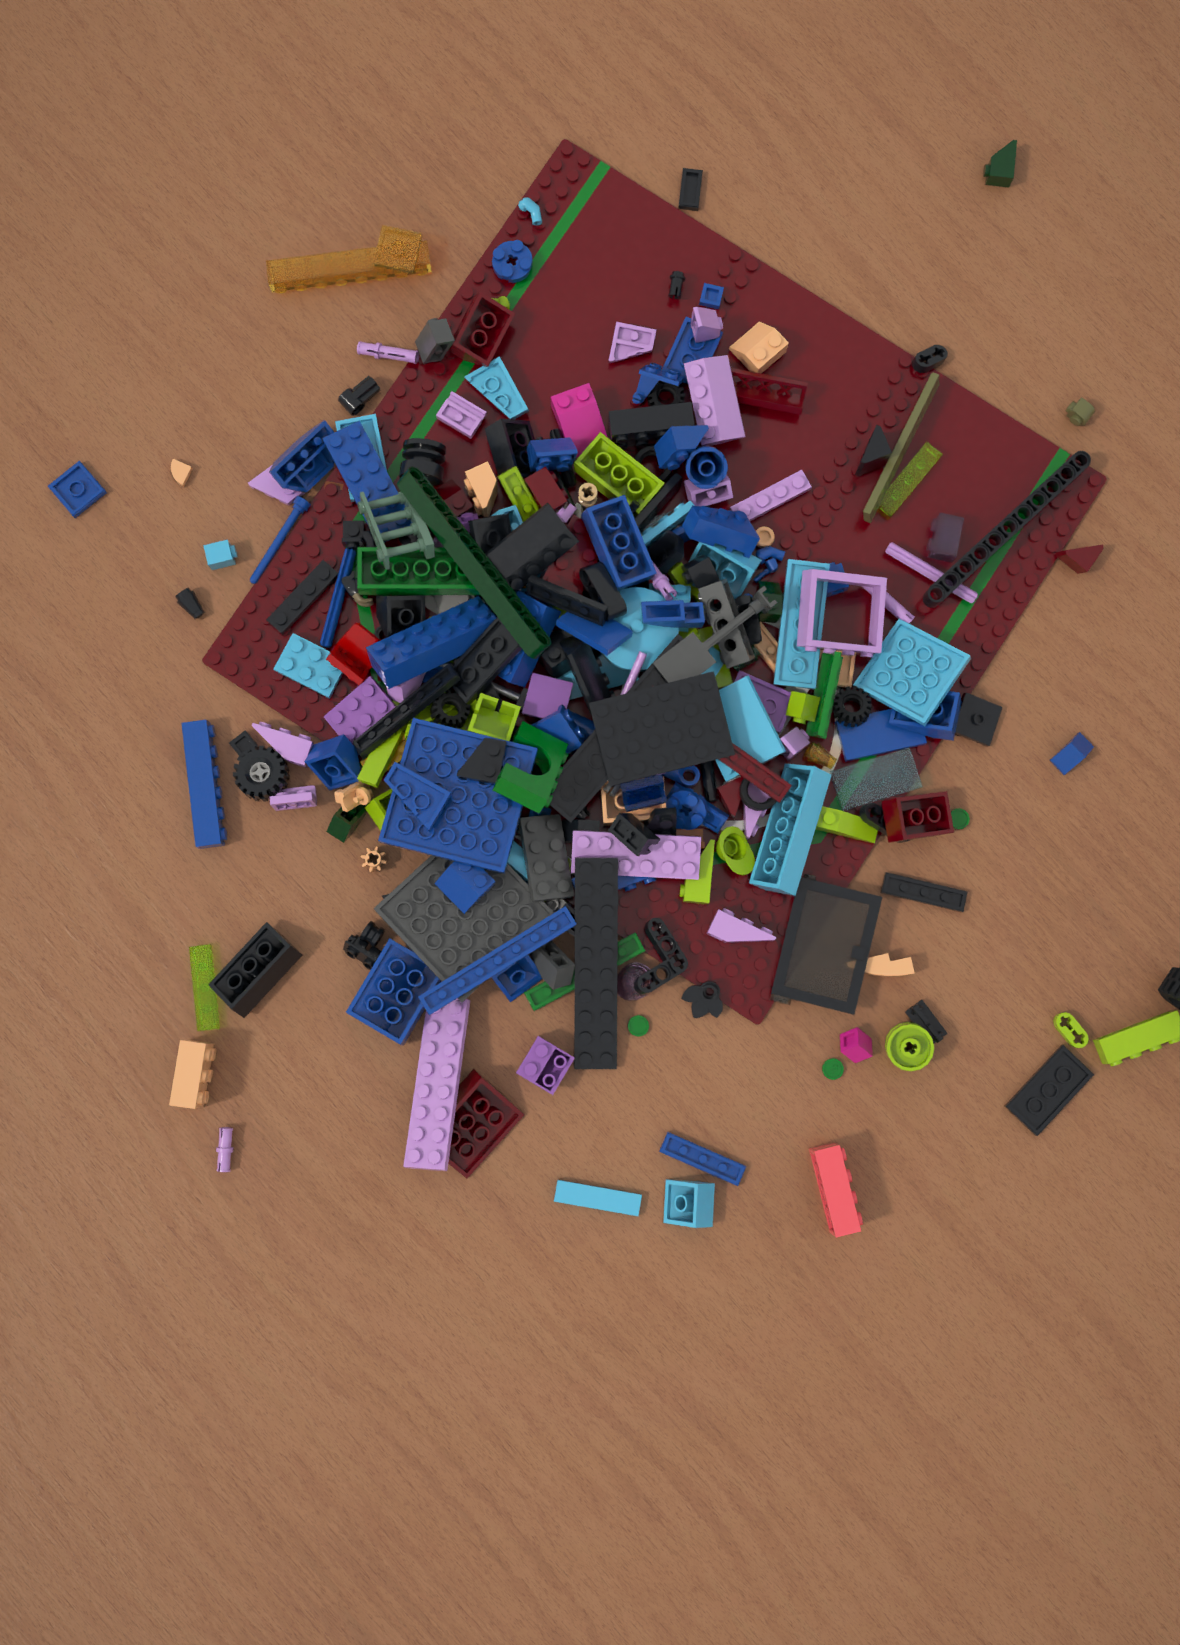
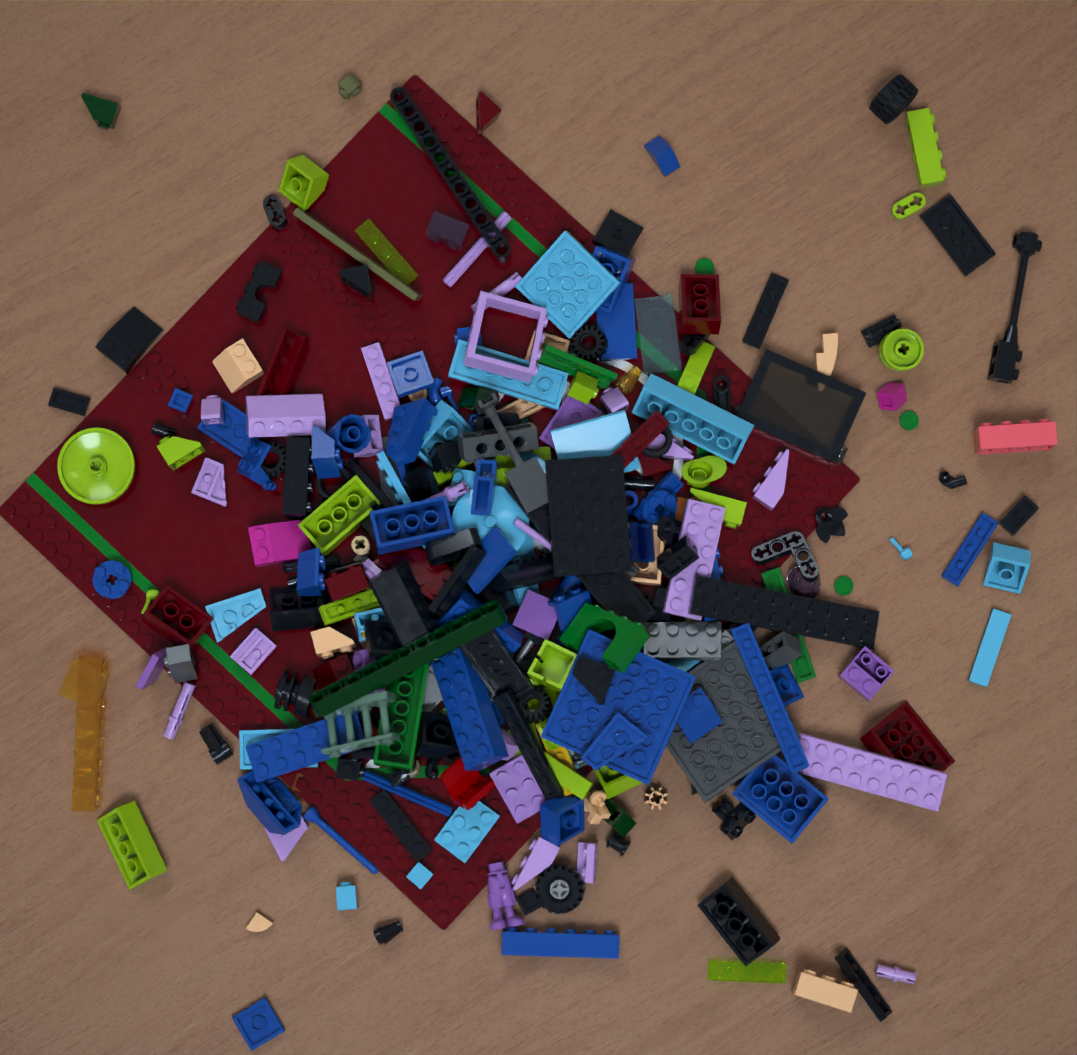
camera: 75 degrees left, 0 degrees up
medium azure arm [518,197,542,226] -> none
none -> lime dish [57,428,135,505]
none -> black slope [95,307,164,374]
none -> lime slope [96,801,168,890]
none -> medium lavender tile [136,647,168,690]
none -> lime slope [157,436,206,471]
none -> black arch [236,261,283,325]
none -> lime slope [278,155,329,211]
none -> plate [387,351,435,398]
none -> medium azure tile [406,862,434,889]
none -> black arm [425,757,442,780]
none -> medium lavender piece [487,862,525,930]
none -> black bush [606,832,631,857]
none -> black piece [712,376,731,413]
none -> black tile [834,948,892,1022]
none -> medium azure hand [890,537,913,560]
none -> black arm [939,471,967,489]
none -> black bar [987,232,1042,384]
none -> black plate [998,495,1039,537]

